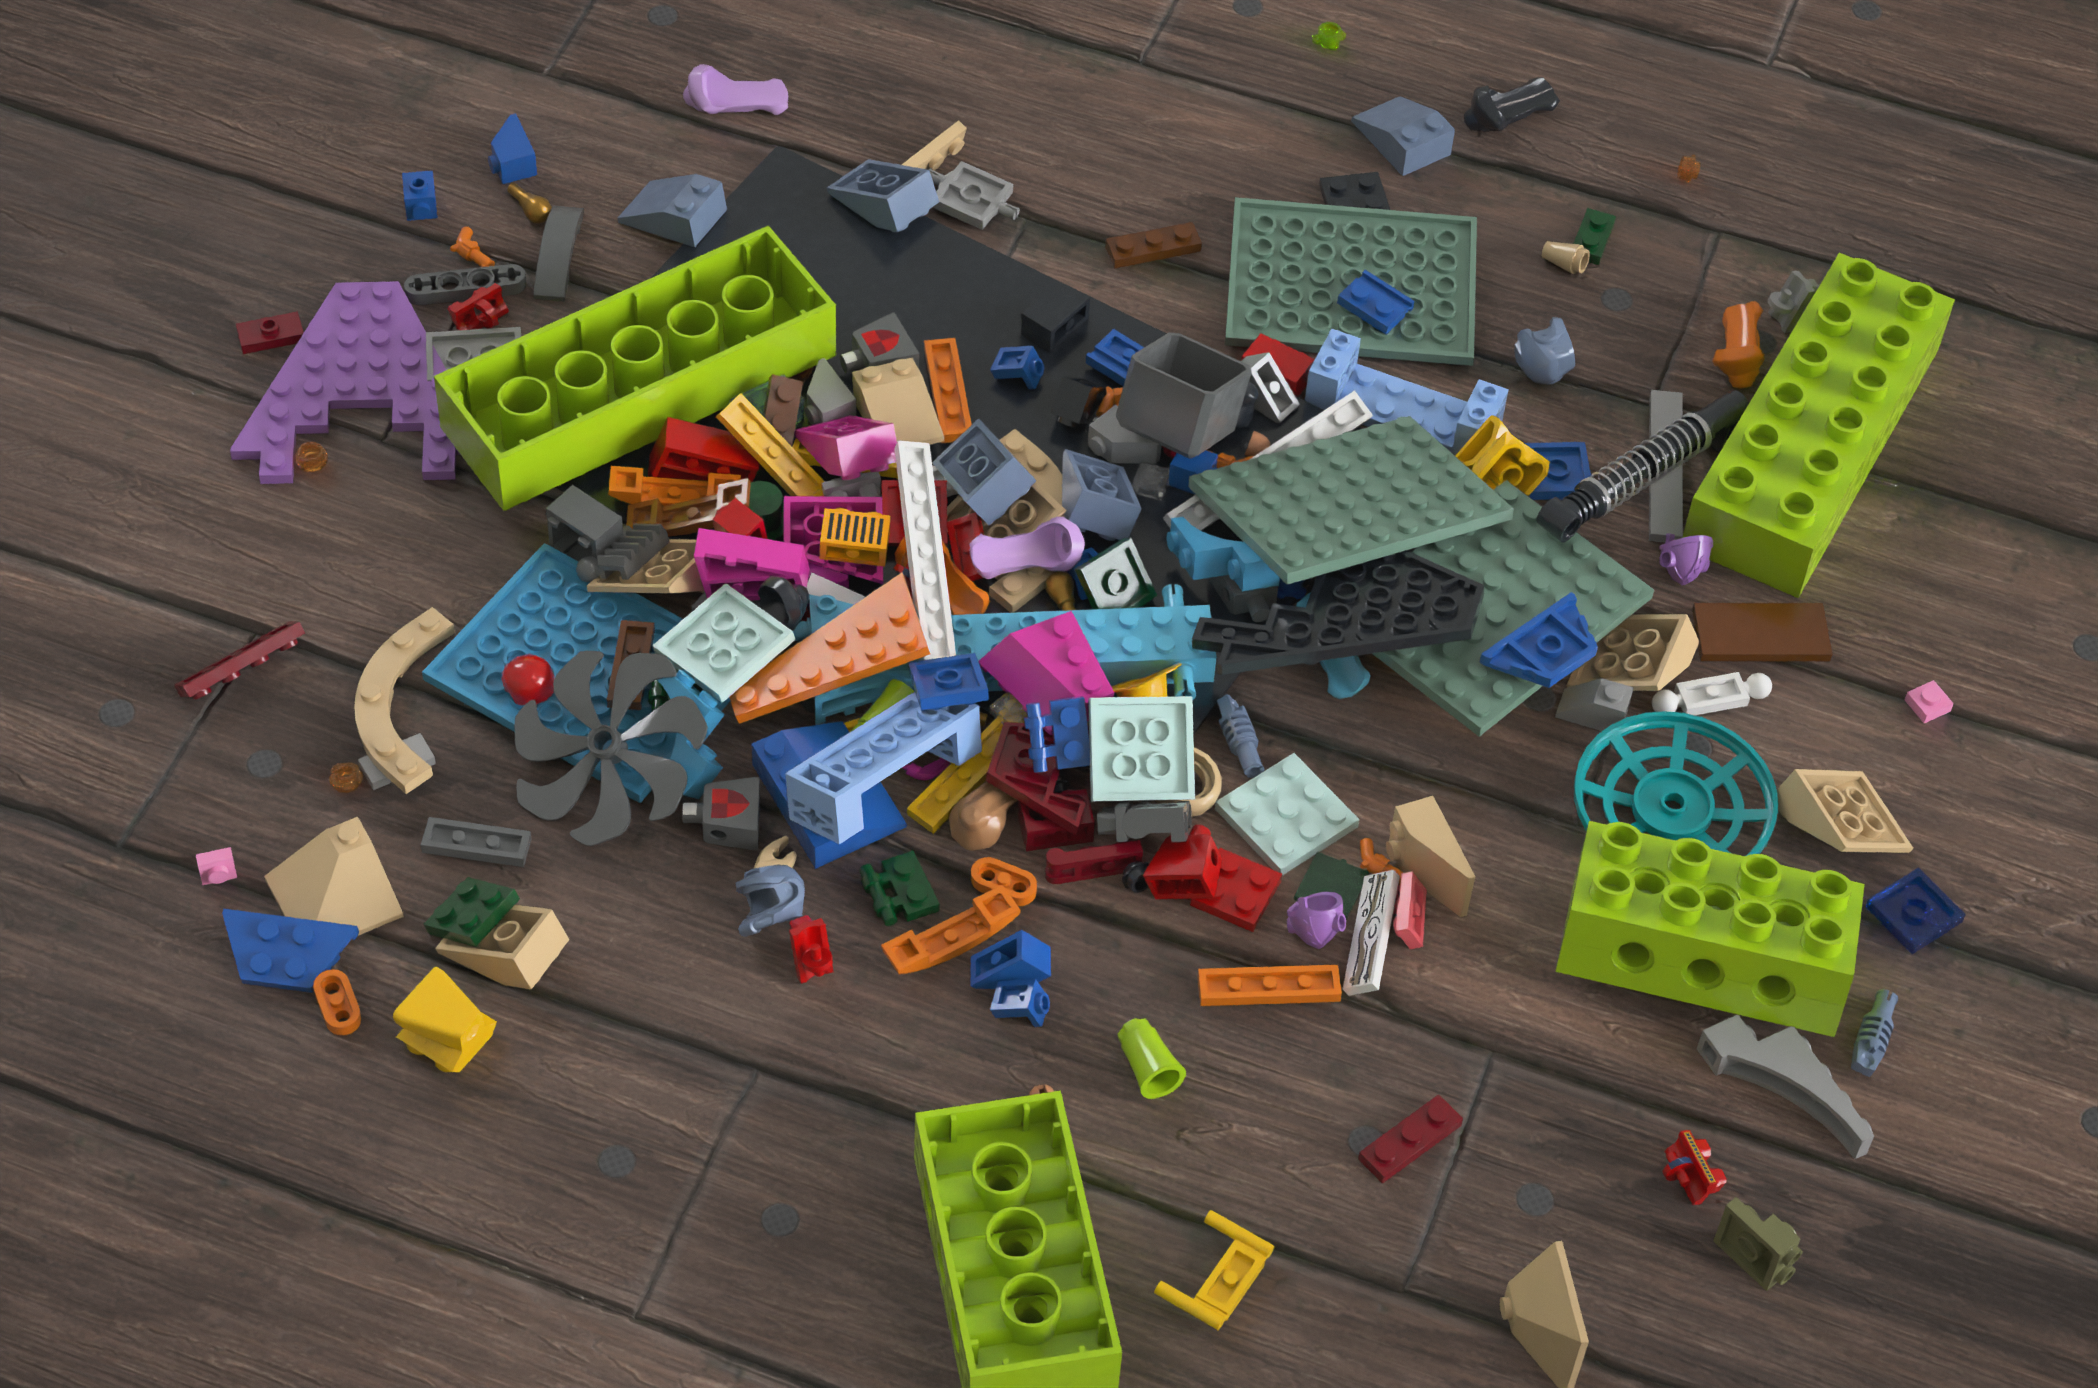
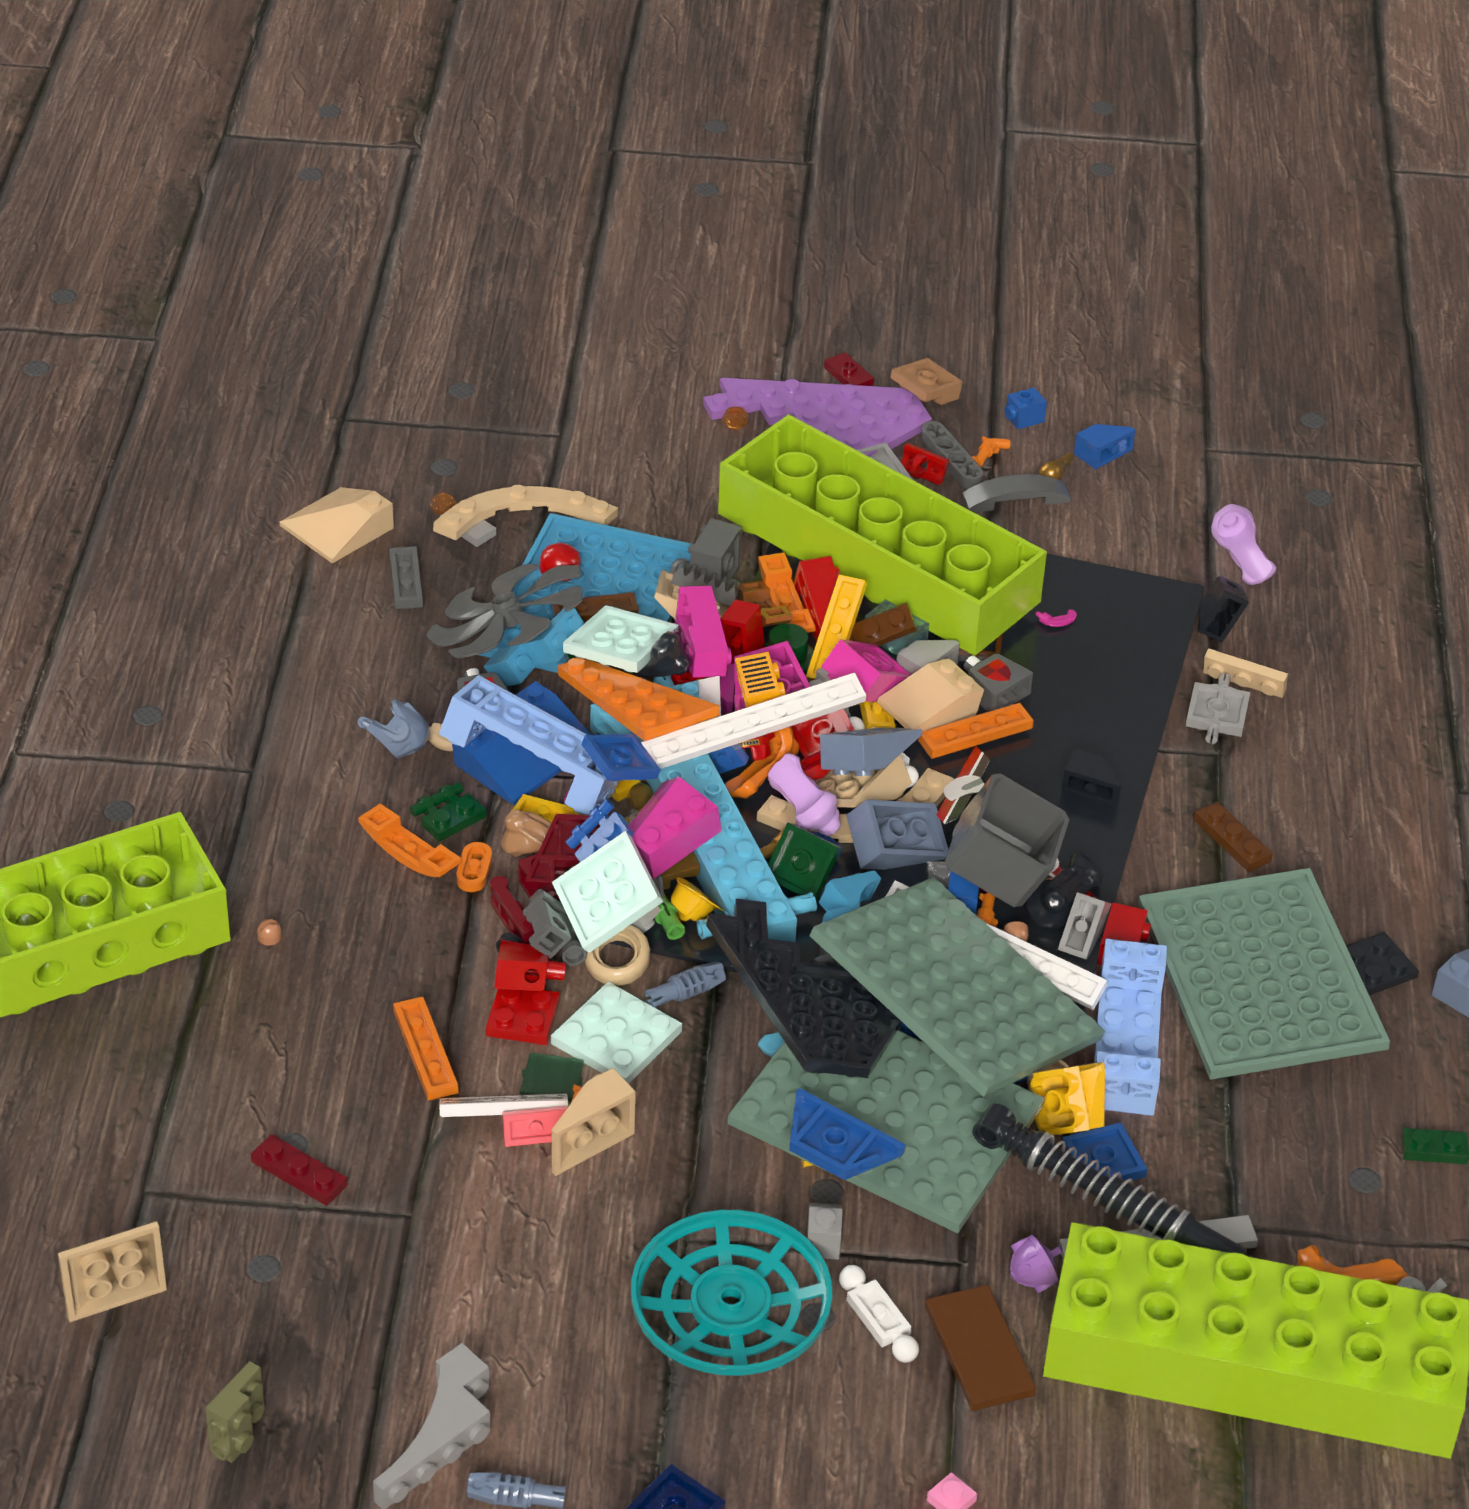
camera: 75 degrees right, 10 degrees down
dark red plate [174,621,305,700] -> none
bright pink plate [196,847,237,885] -> none
blue wing [222,909,359,993] -> none
orange plate [313,969,361,1035] -> none
yellow piece [393,967,497,1072] -> none
dark green plate [423,877,520,947] -> none
tan slope [435,905,569,989] -> none
sand blue slope [617,174,727,247] -> none
red hips [789,915,834,984] -> none
sand blue slope [827,159,939,232] -> none
blue slope [970,930,1051,989] -> none
blue bracket [990,346,1044,389] -> none
blue bracket [990,979,1050,1027] -> none
blue plate [1085,329,1144,386] -> none
lime plant [1117,1018,1186,1099] -> none
yellow plate [1154,1210,1275,1330] -> none
medium lavender helmet [1287,892,1346,949] -> none
blue plate [1337,270,1414,335] -> none
sand blue helmet [1514,317,1575,385] -> none
tan cone [1542,241,1590,274] -> none
lime brick [1555,821,1865,1037] -> none
tan slope [1566,614,1699,691] -> none
red hips [1662,1130,1727,1205] -> none
tan slope [1777,769,1914,853] -> none
none -> medium nougat plate [890,358,963,405]
none -> sticker [936,746,990,824]
none -> black torso [1198,576,1249,642]

